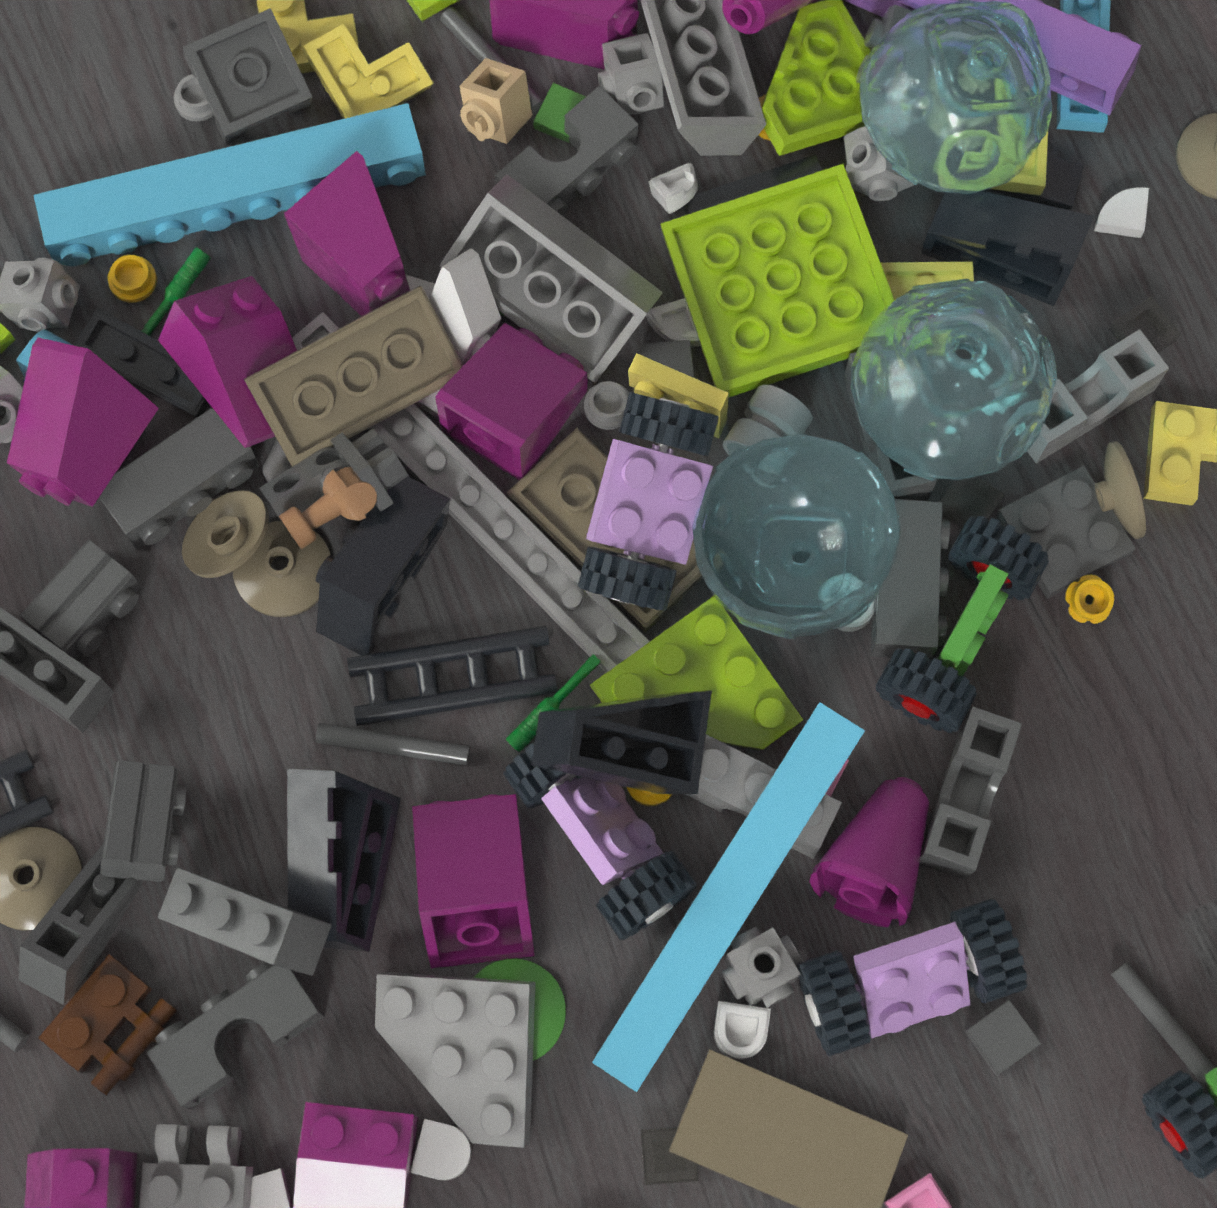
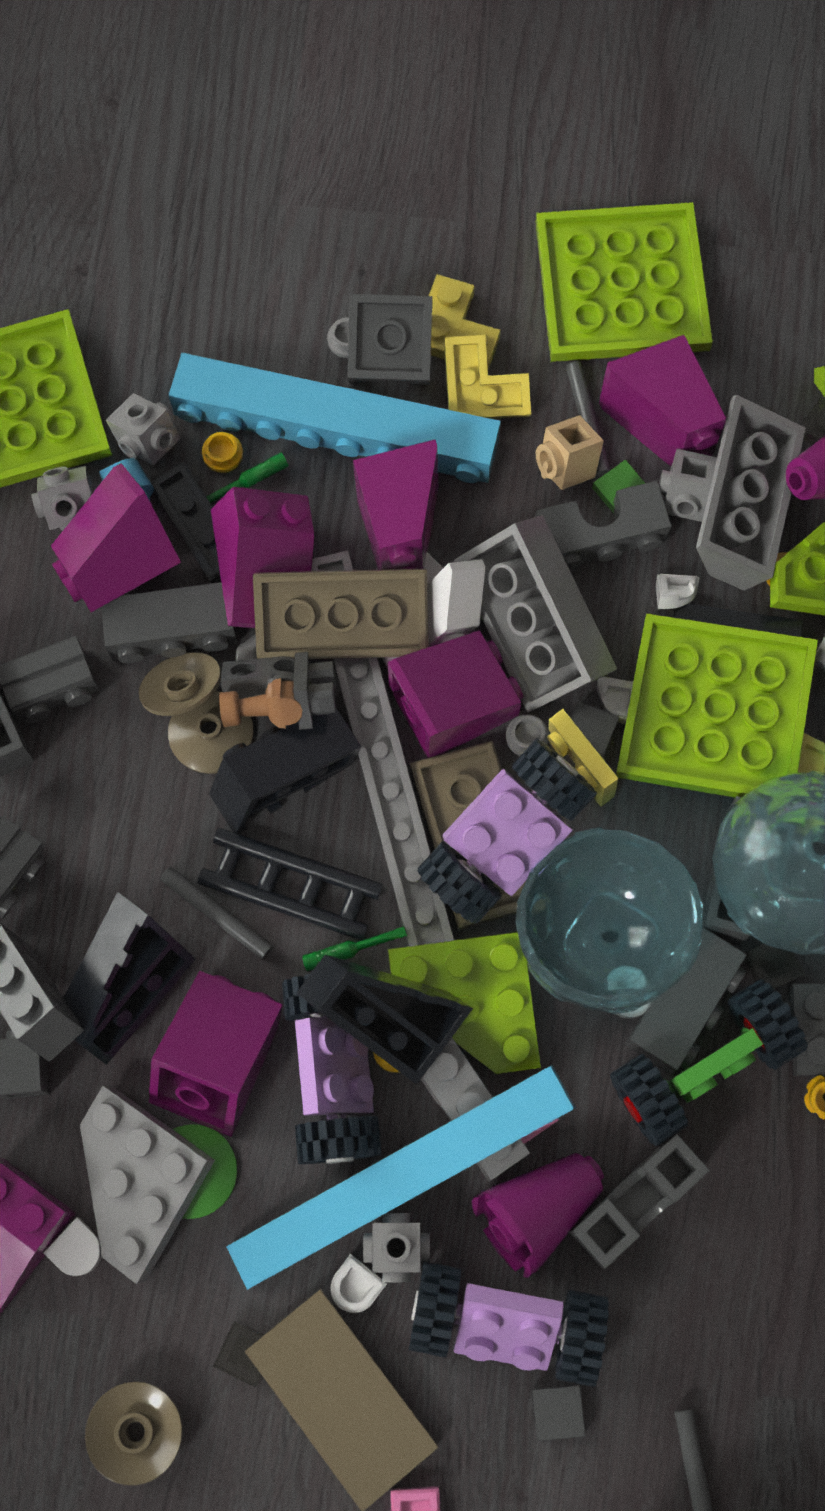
camera: 30 degrees right, 0 degrees up
light grey wheel [723,385,813,479] -> none

